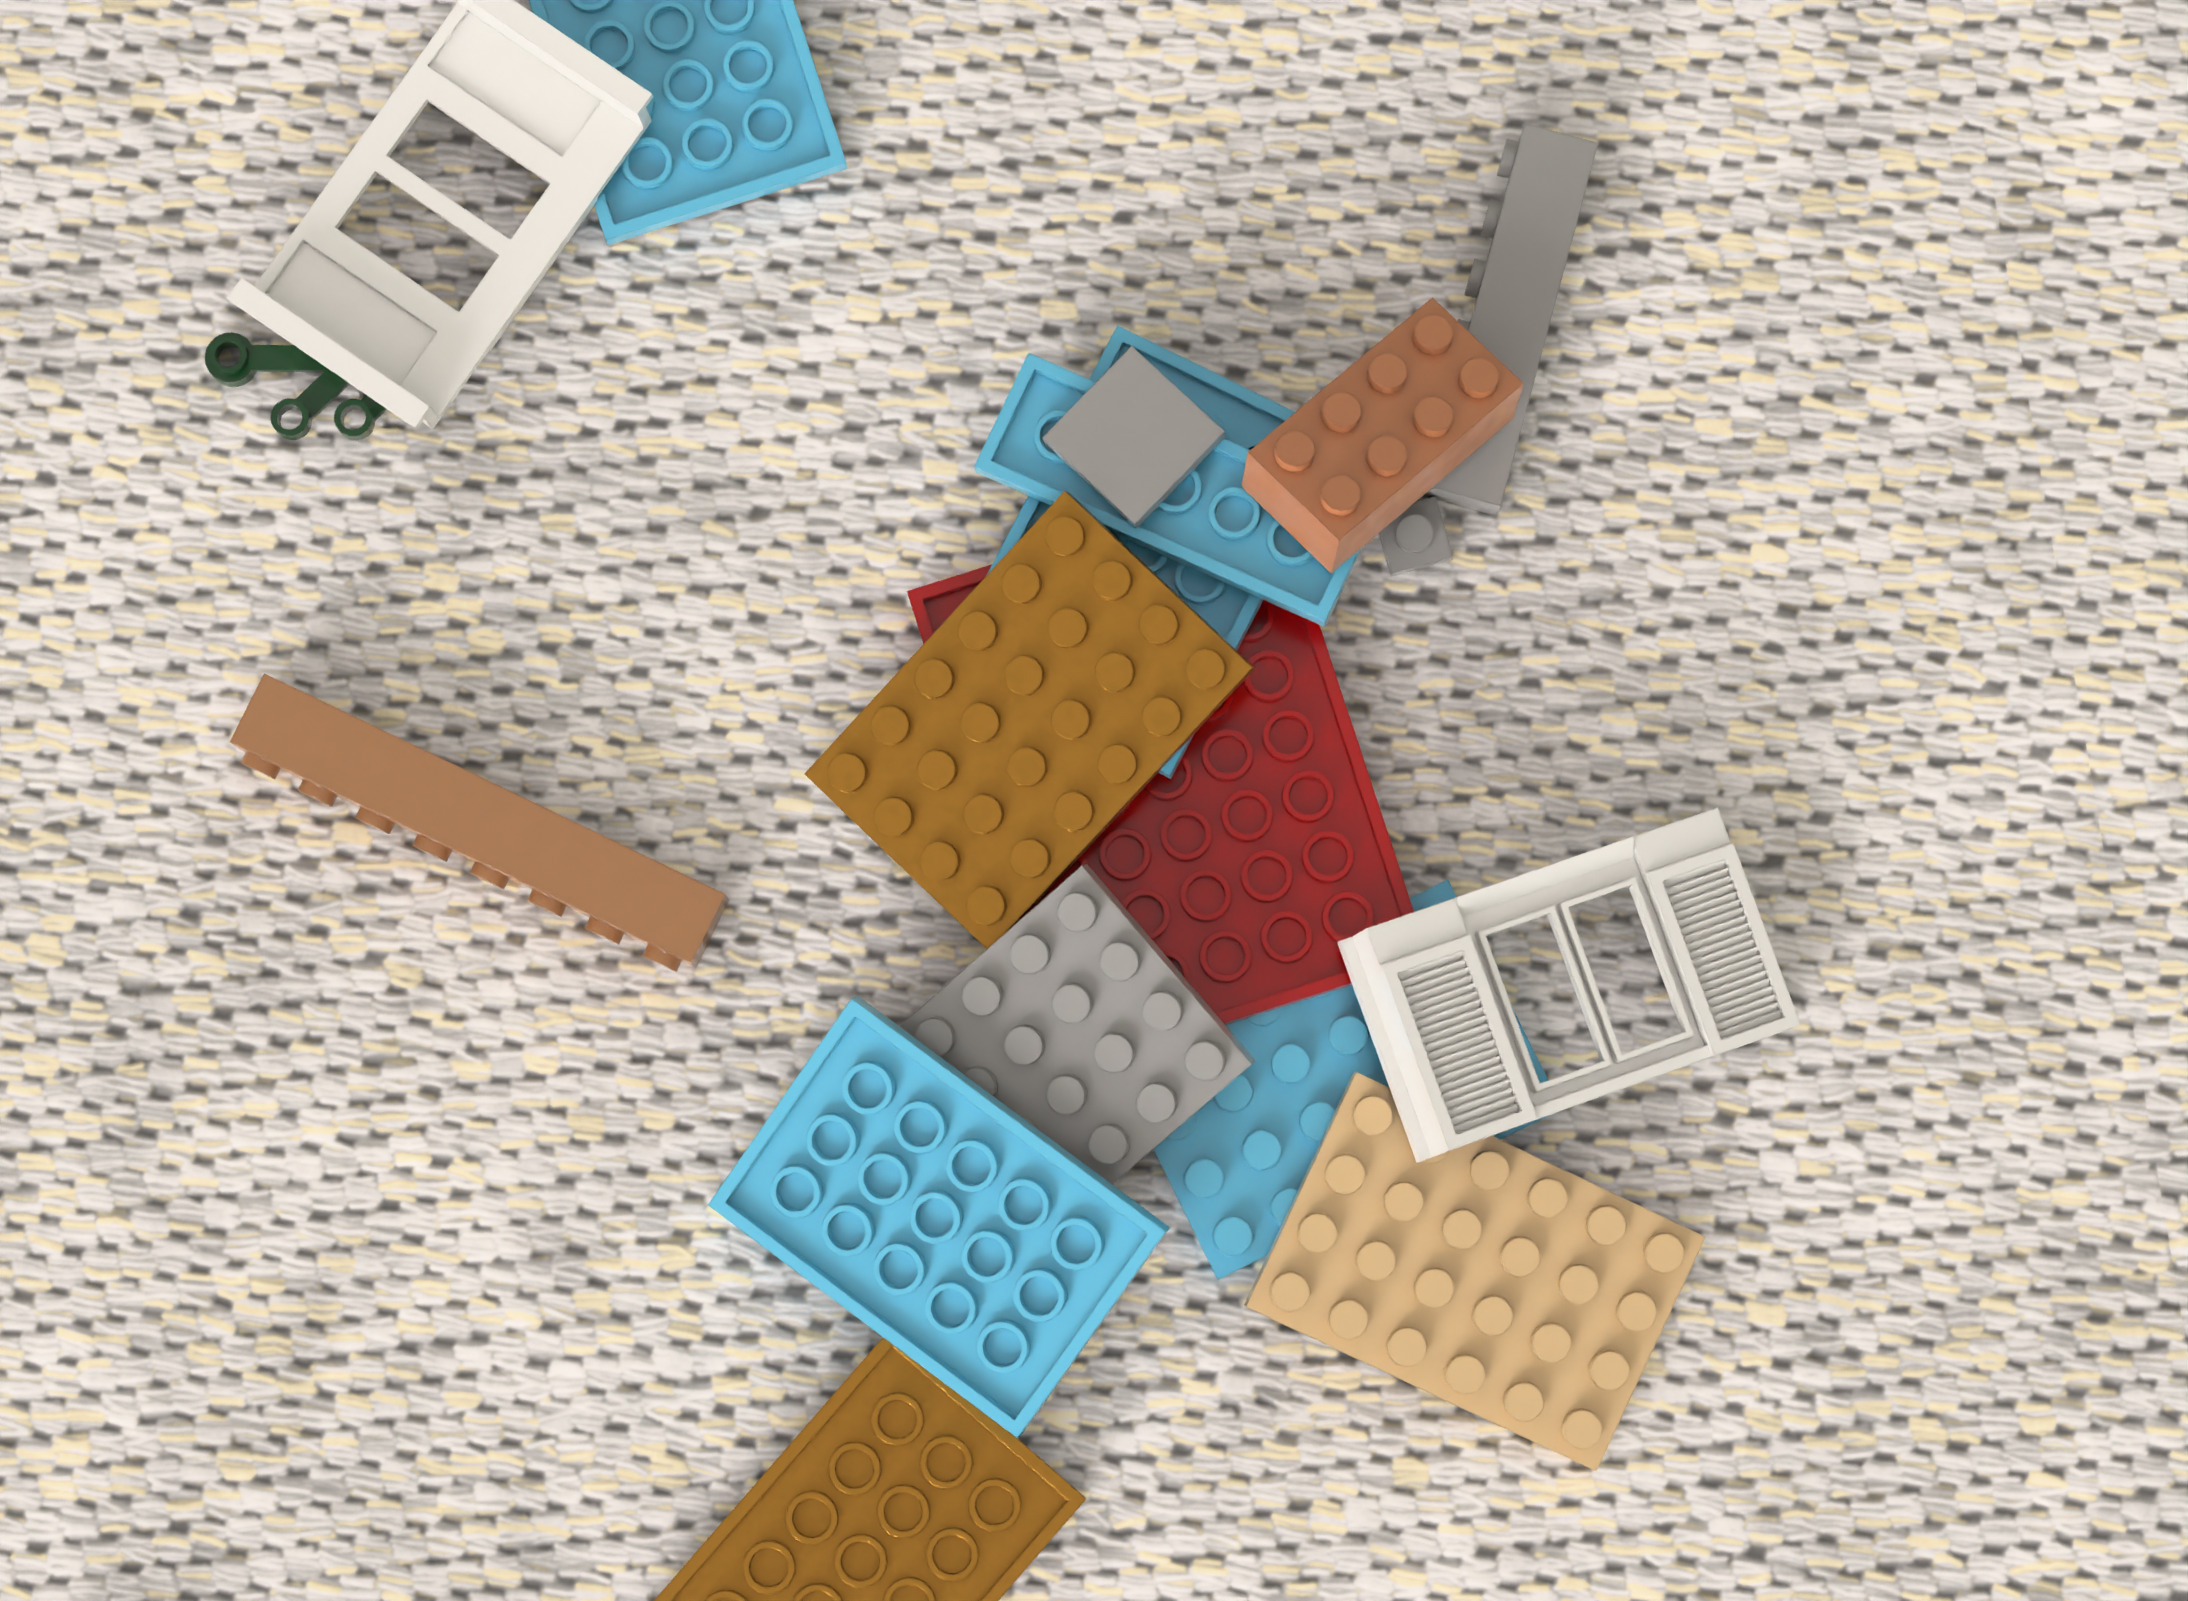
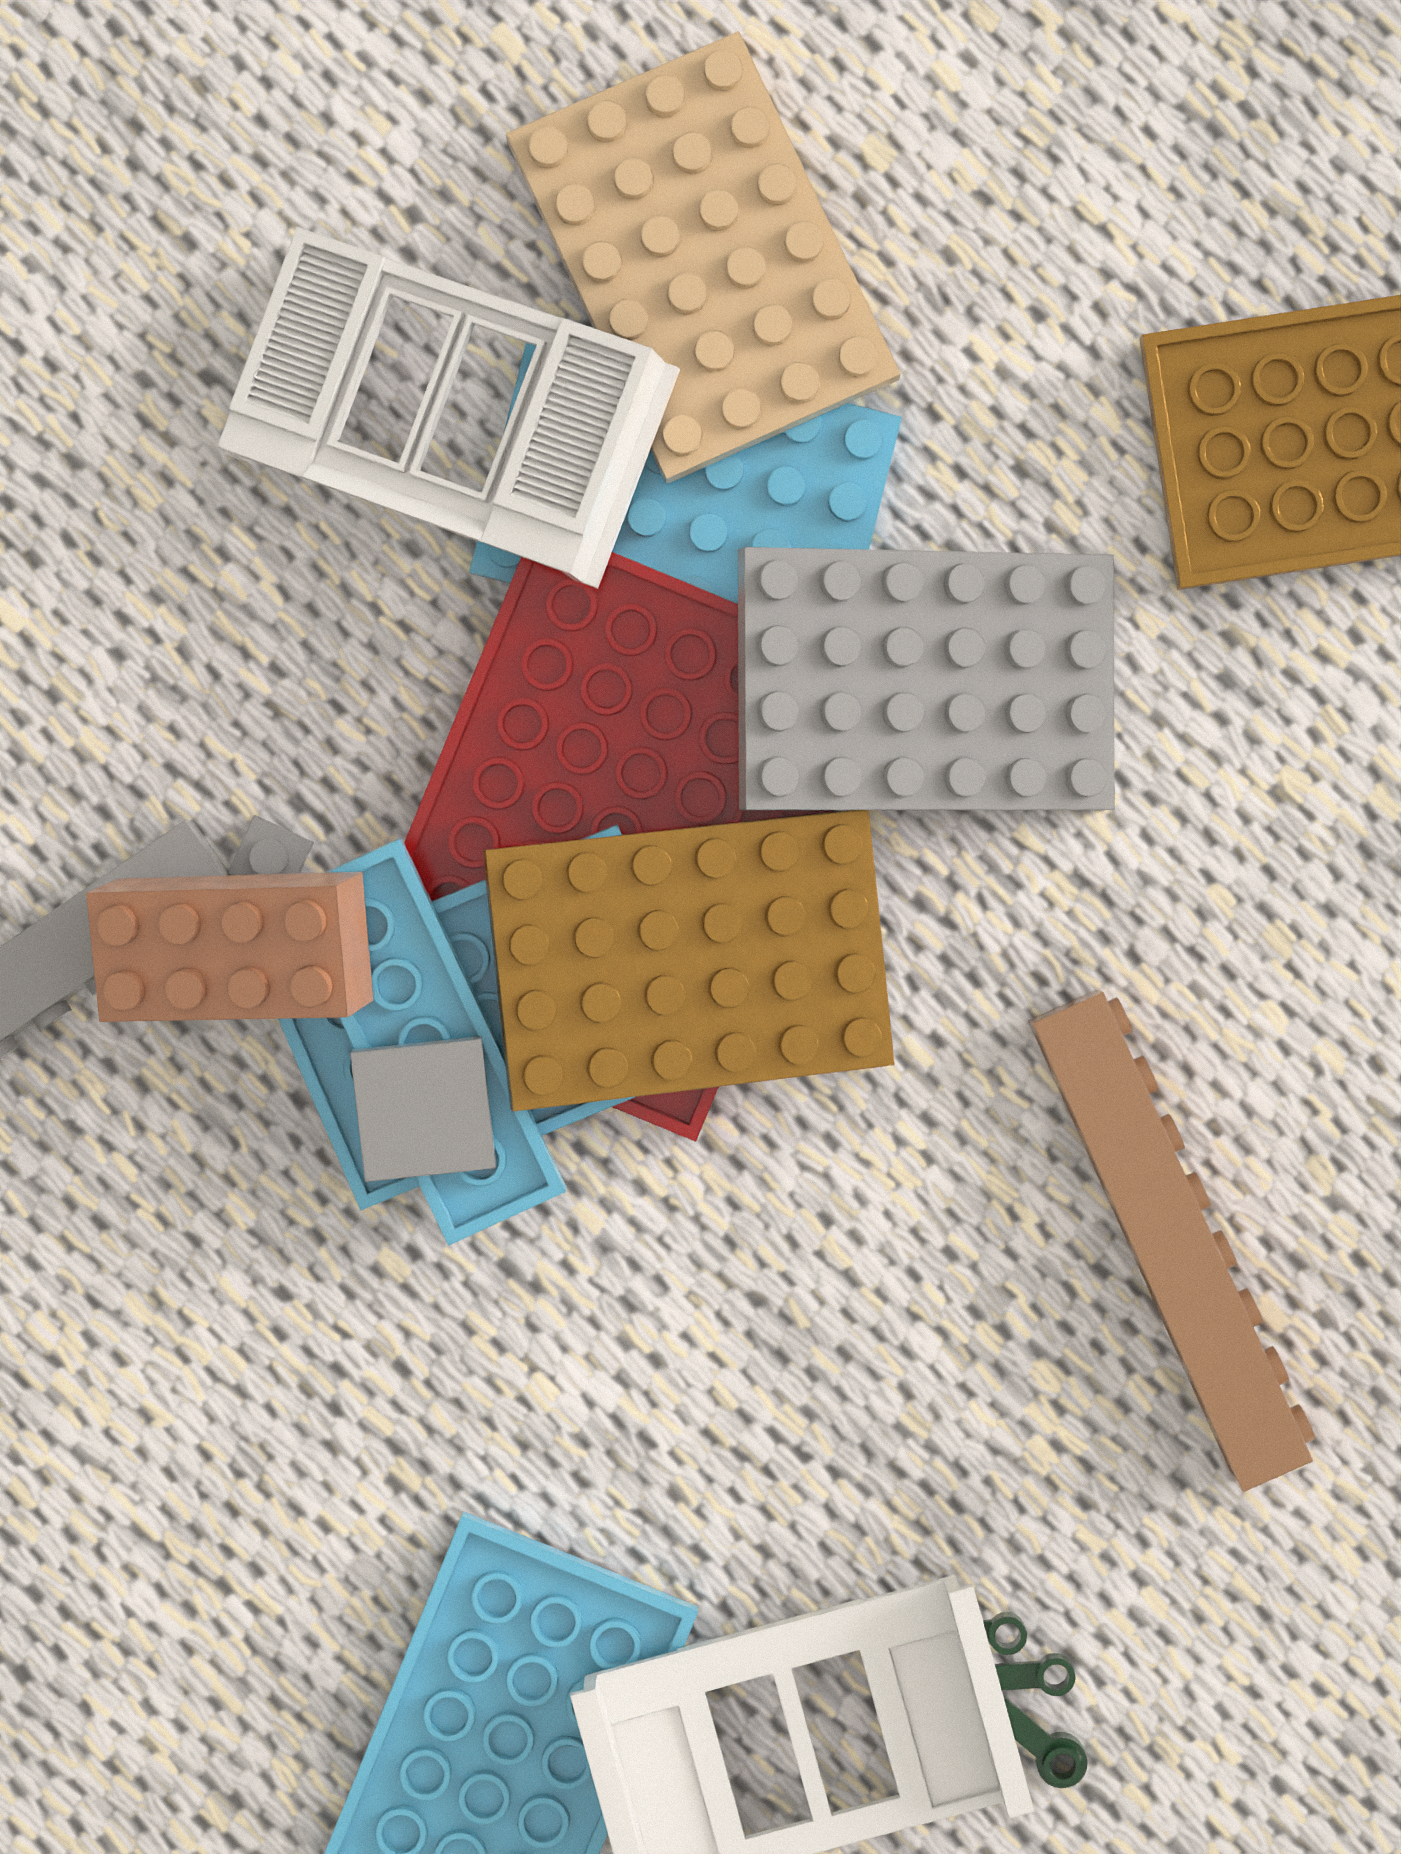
camera: 140 degrees left, 5 degrees up
medium azure plate [708,996,1170,1438] -> none

